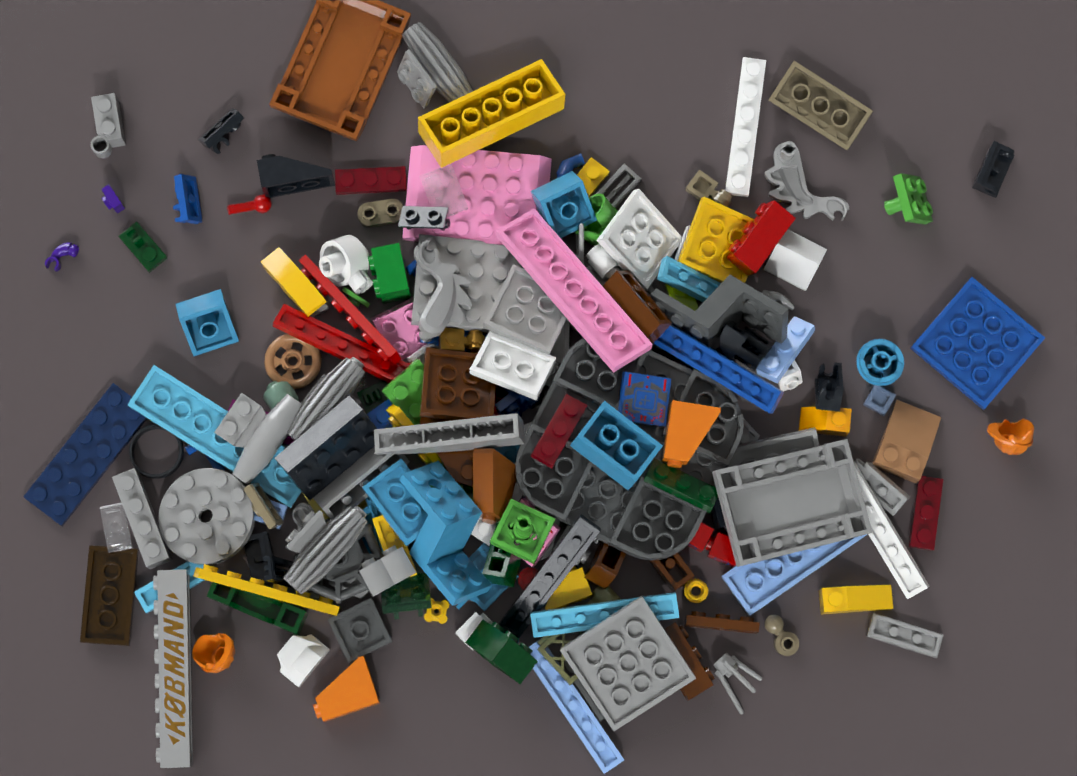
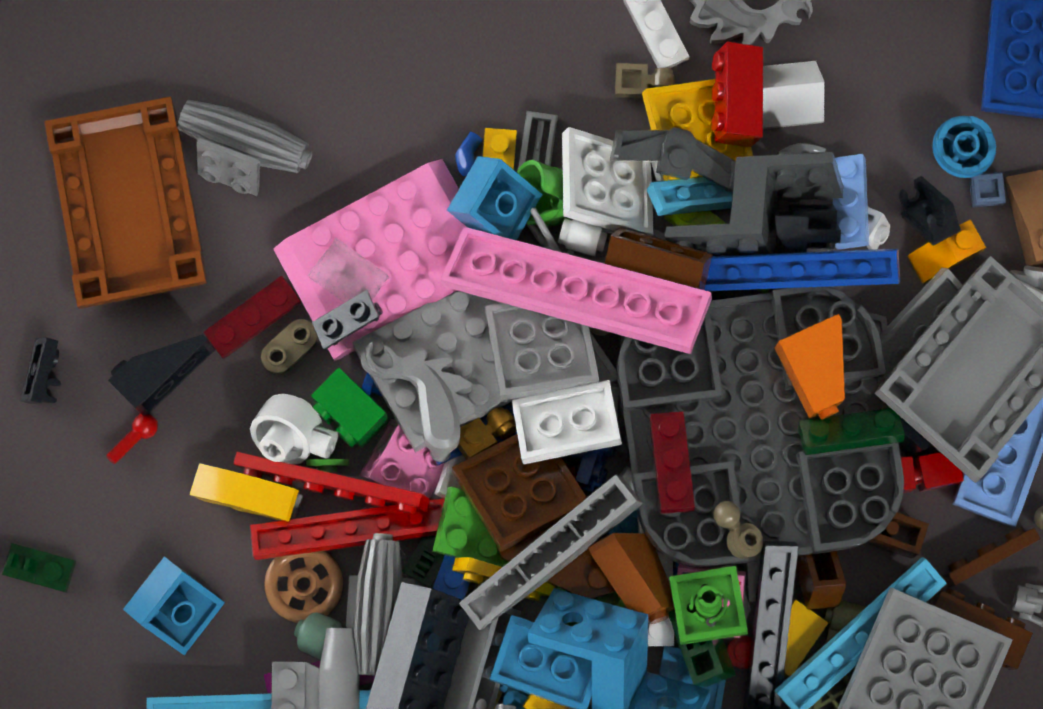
camera: 35 degrees left, 0 degrees up
blue plate [173,174,202,224] -> none
yellow brick [418,59,566,168] -> none
dark azure brick [570,401,663,490] -> none
tile [618,372,671,427] -> none
yellow plate [684,579,708,603] -> none
none -> dark grey plate [610,127,736,192]
none -> dark tan plate [713,501,763,559]

